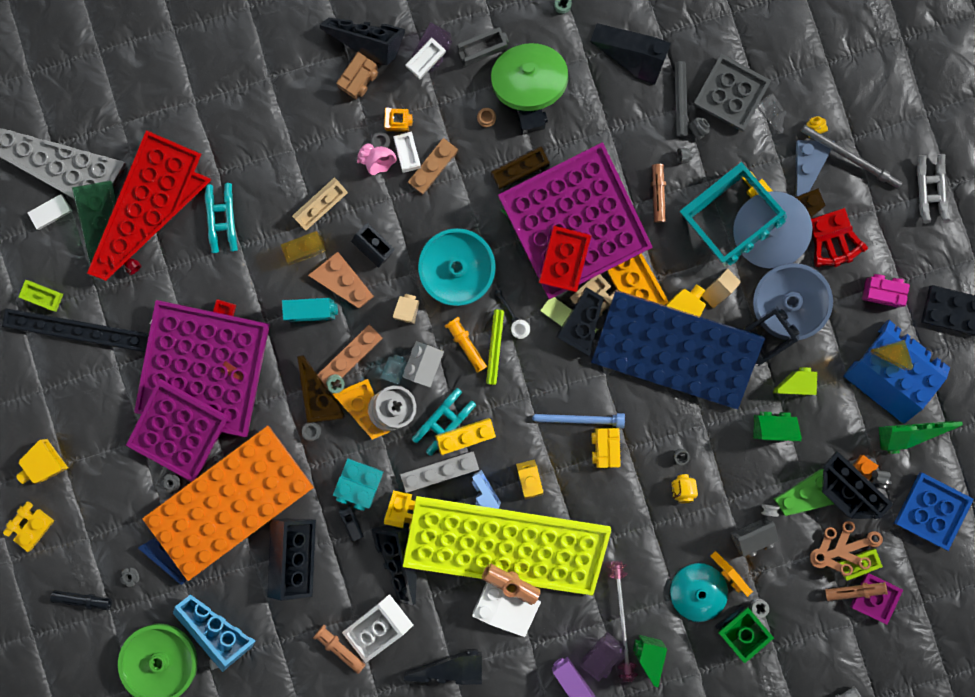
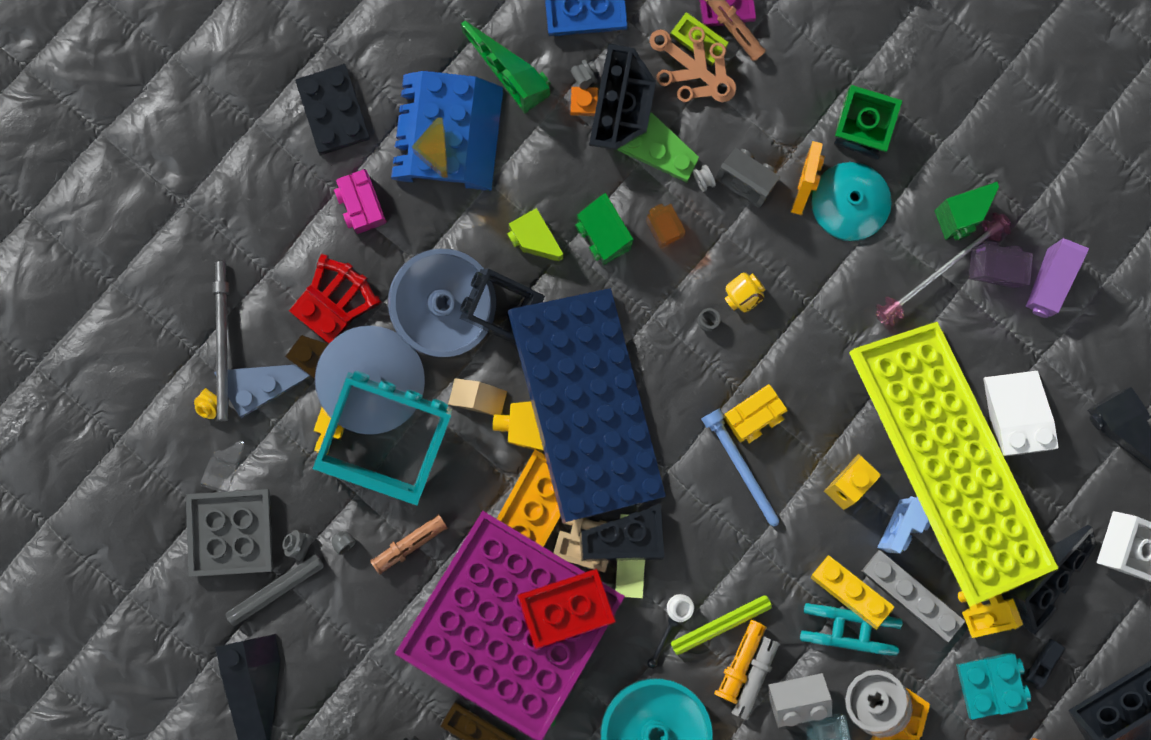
camera: 130 degrees left, 5 degrees down
nougat piece [482,564,540,605] -> none
light grey bush [750,599,769,618] -> none
light grey piece [917,154,950,224] -> none
none -> clear orange brick [646,204,686,249]
none -> light grey pin [732,636,780,720]

